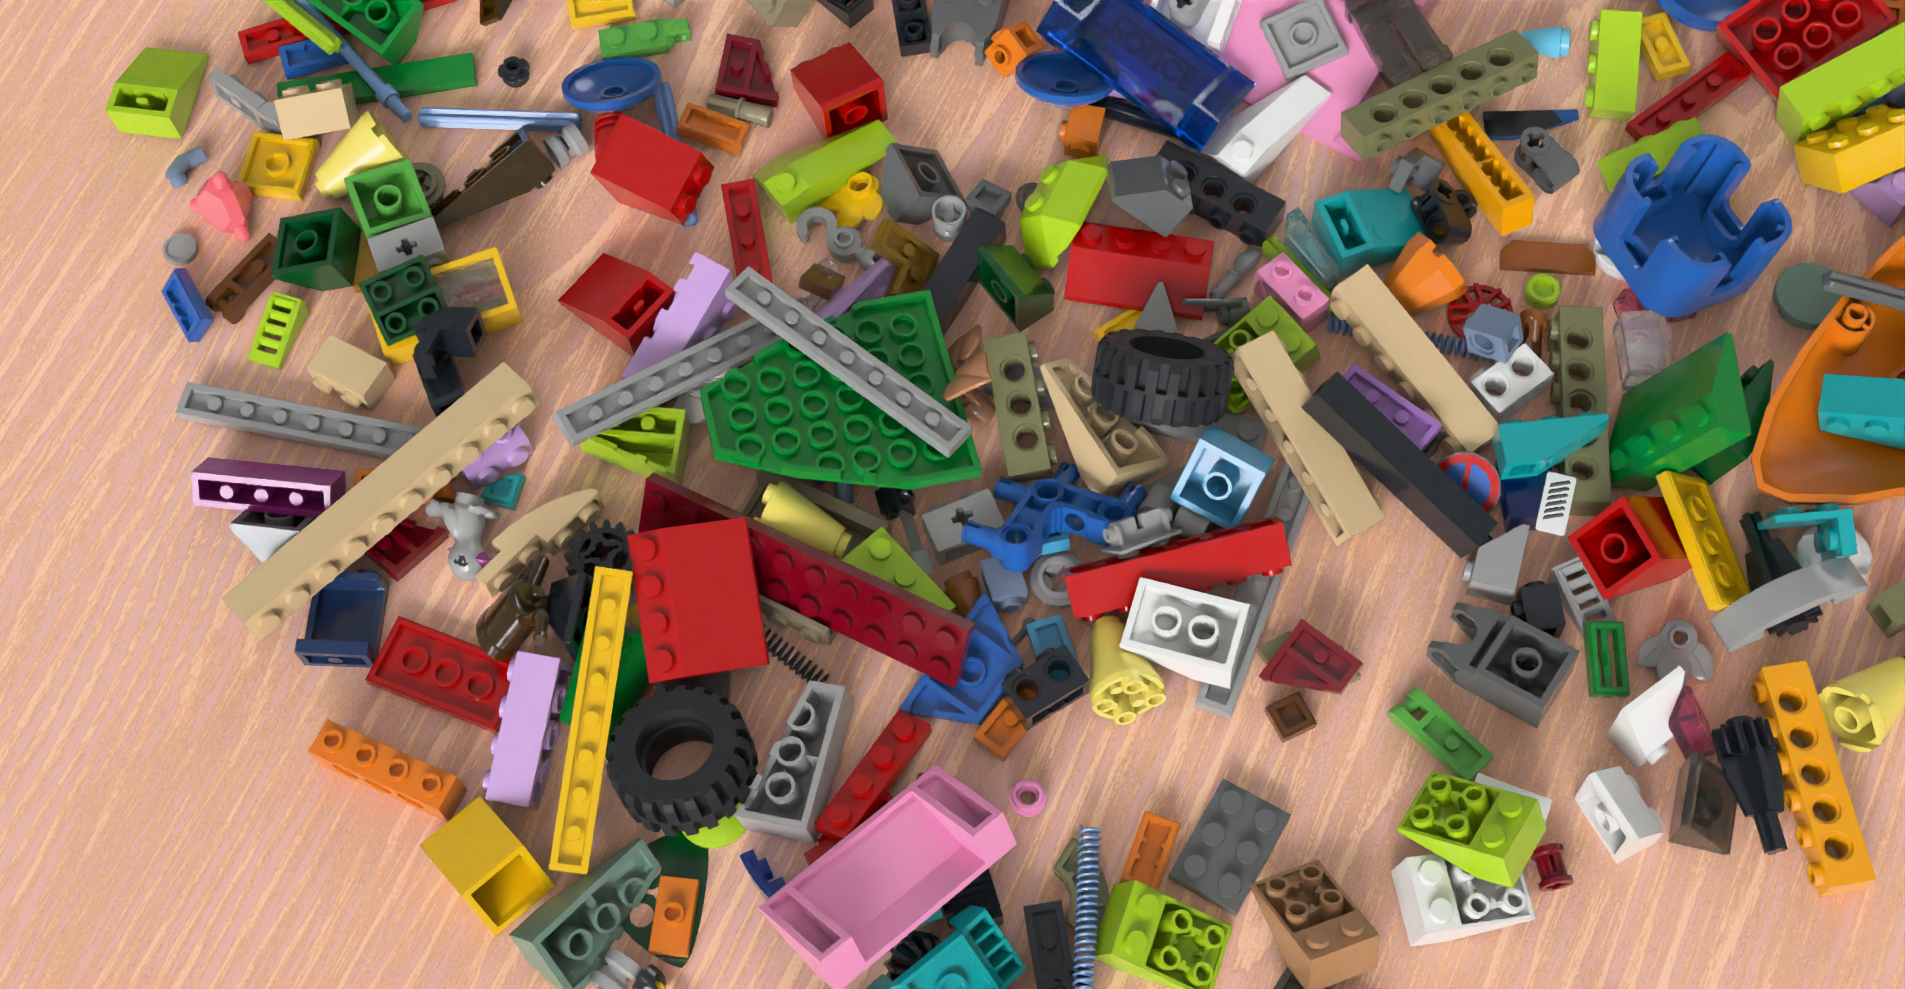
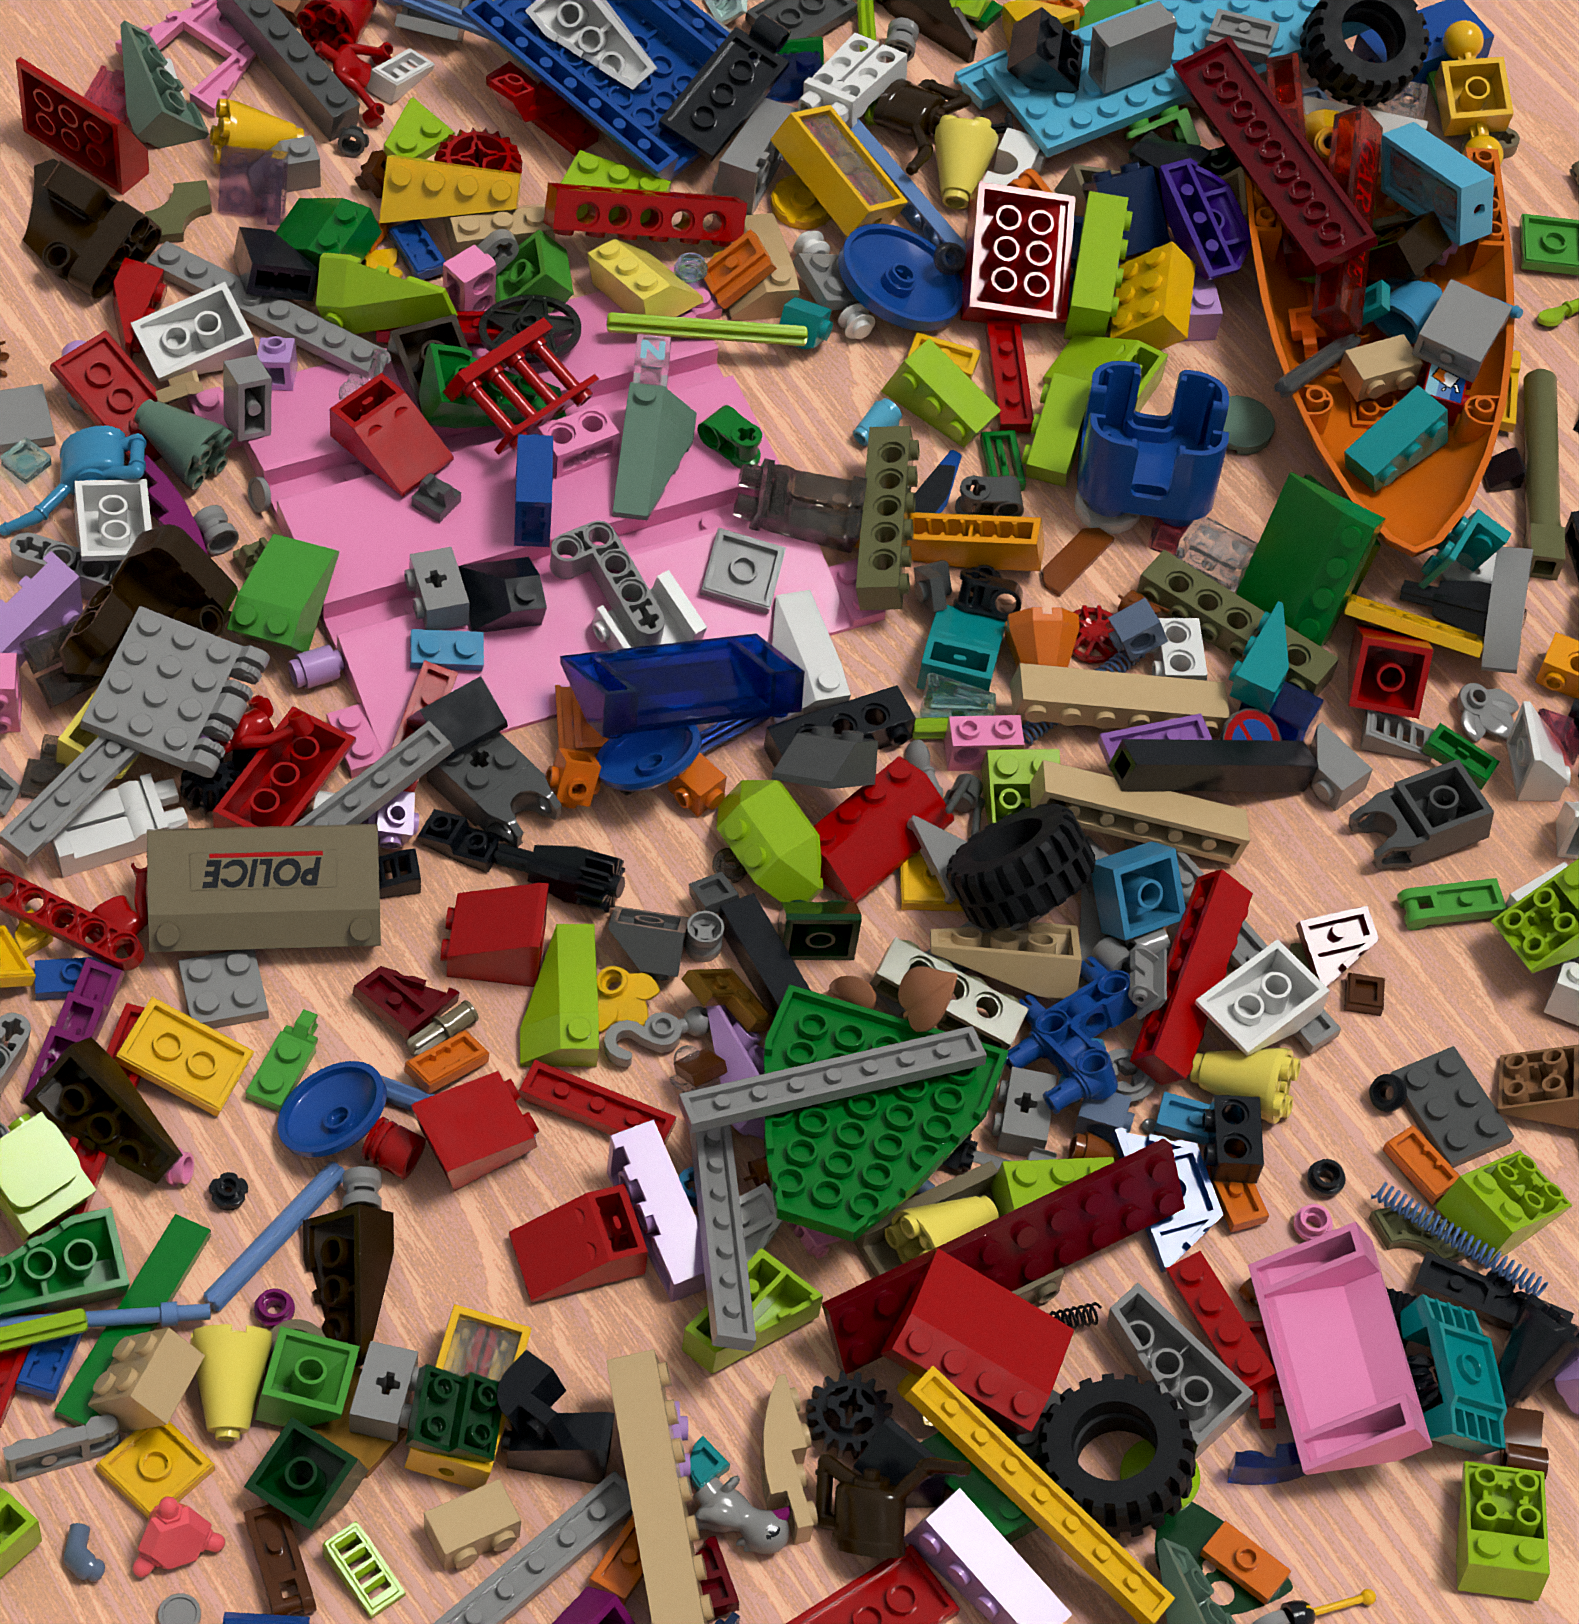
camera: 70 degrees left, 10 degrees down
black brick [1510,581,1566,638] -> none
lime tile [1524,273,1561,310] -> none
white sticker [1535,472,1576,536] -> none
none -> bright pink plate [164,1147,194,1187]
none -> magenta plate [254,1288,295,1328]
none -> black piece [494,843,625,913]
none -> green tile [980,430,1026,491]
none -> lime slope [1043,335,1168,412]
none -> black plate [1307,1159,1346,1197]
none -> black plate [1369,1074,1407,1112]

